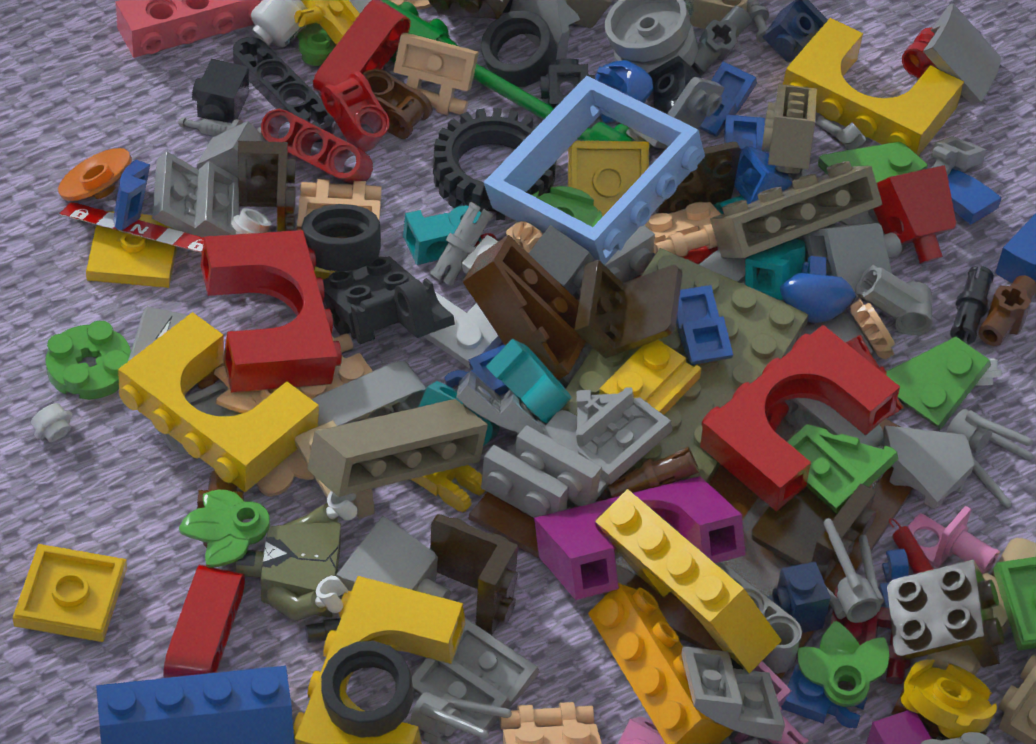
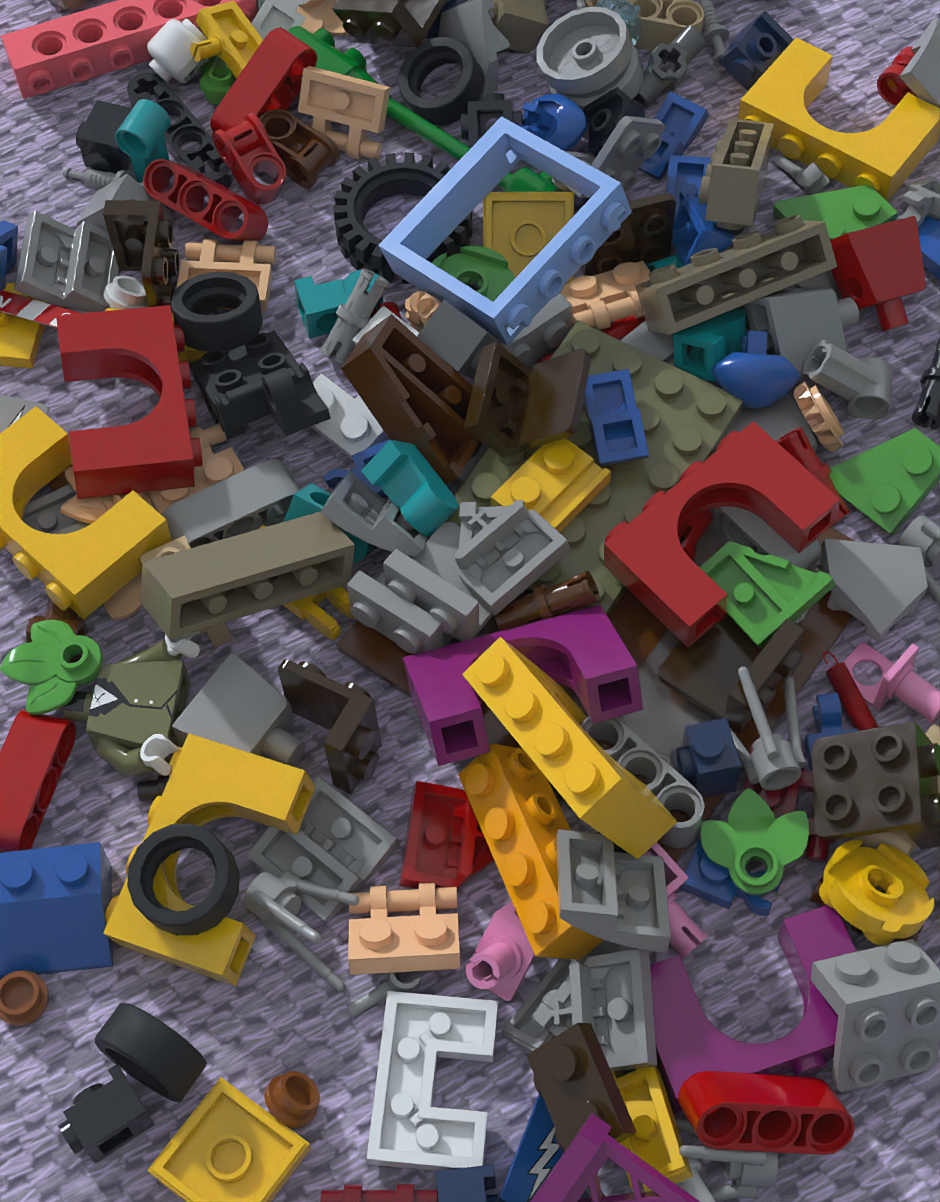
camera: 10 degrees right, 10 degrees up
none -> teal piece [115,99,171,182]
none -> red slope [399,781,495,889]

